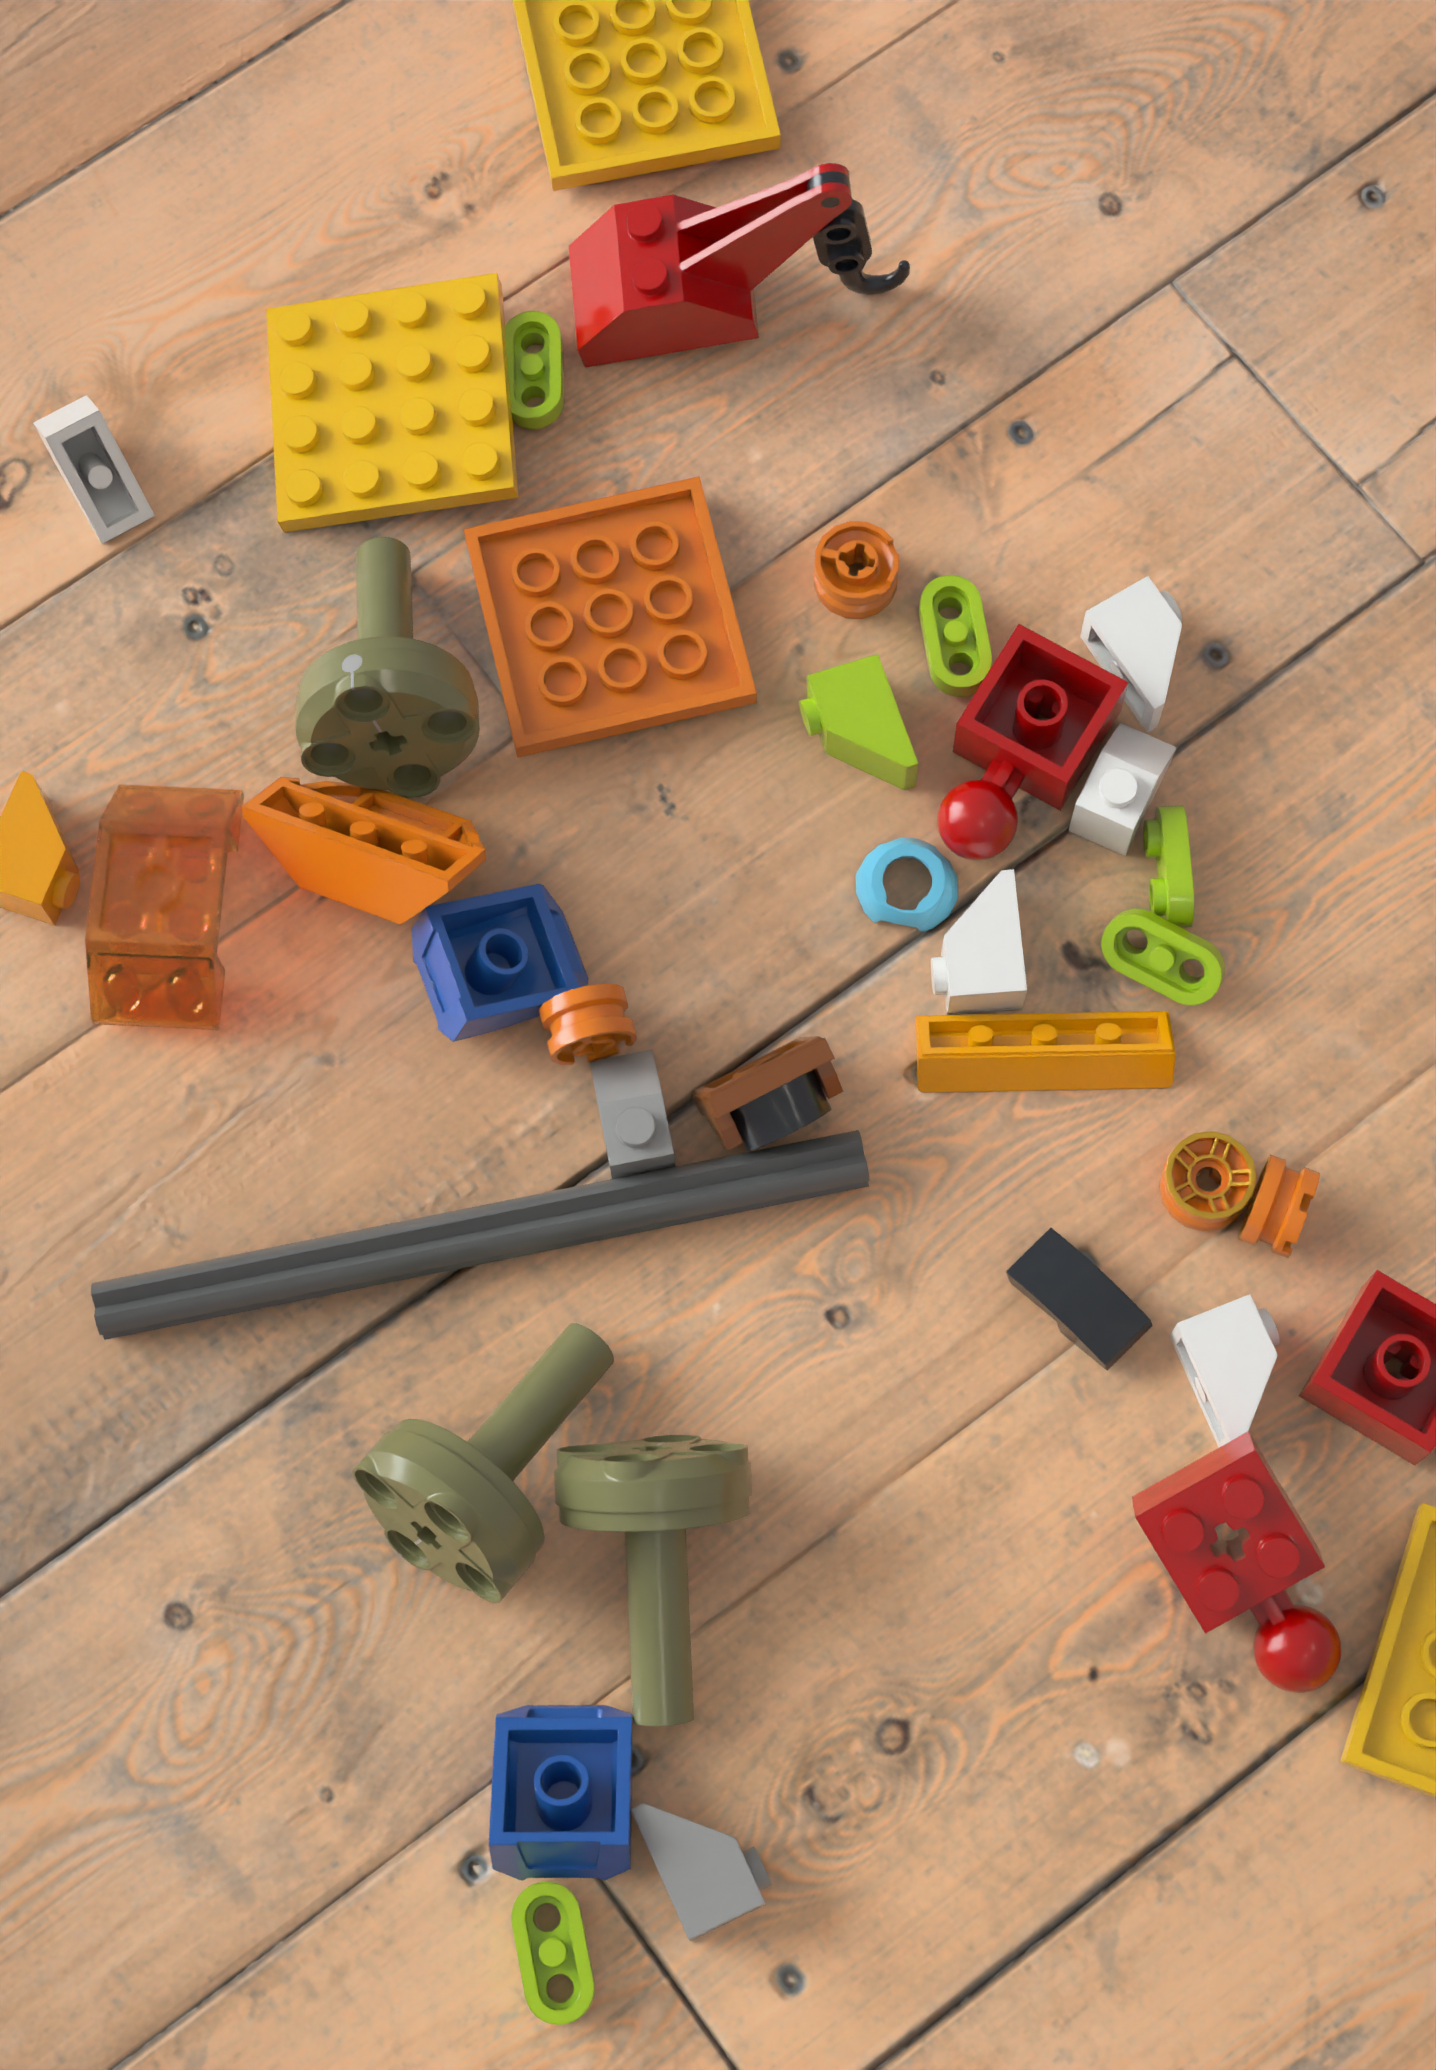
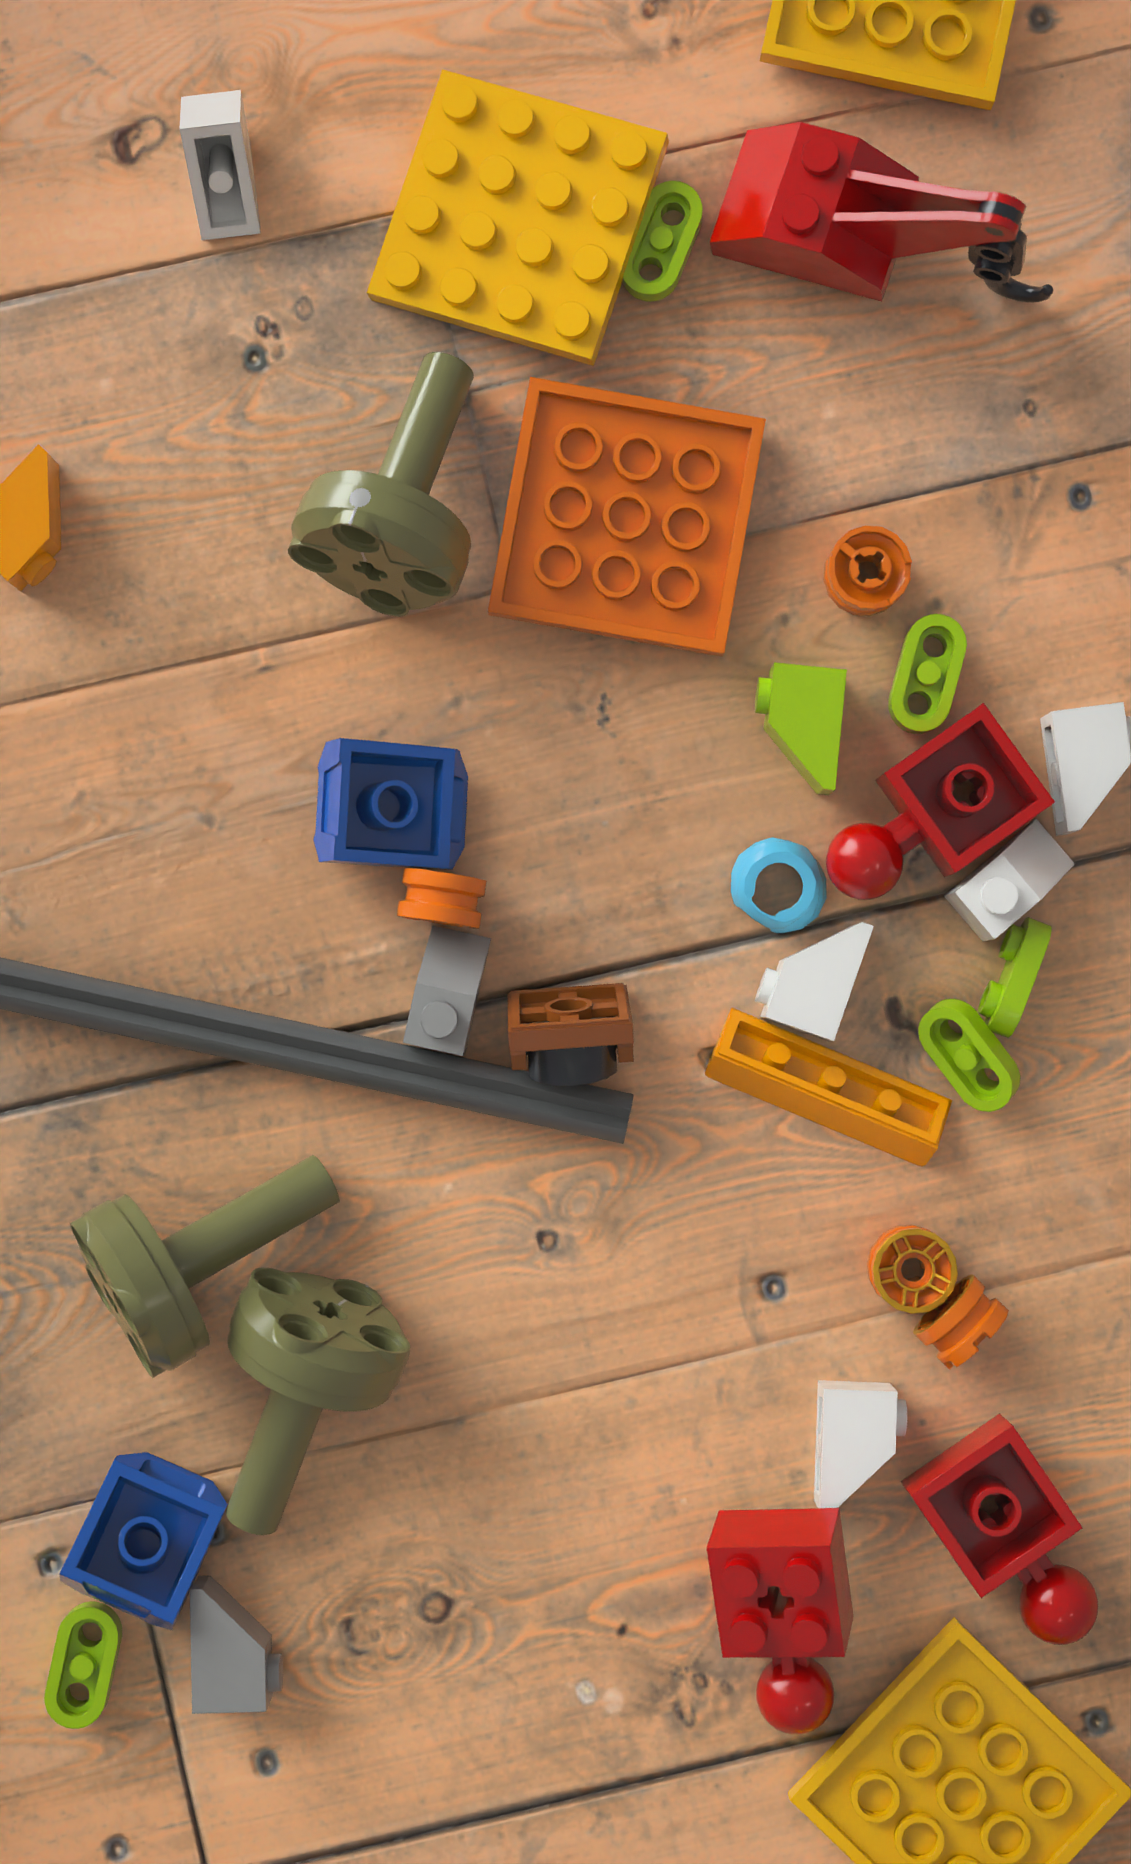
camera: 15 degrees right, 15 degrees up
clear orange slope [85,784,244,1030] -> none
orange wedge [242,777,486,925] -> none
black slope [1006,1228,1153,1371] -> none

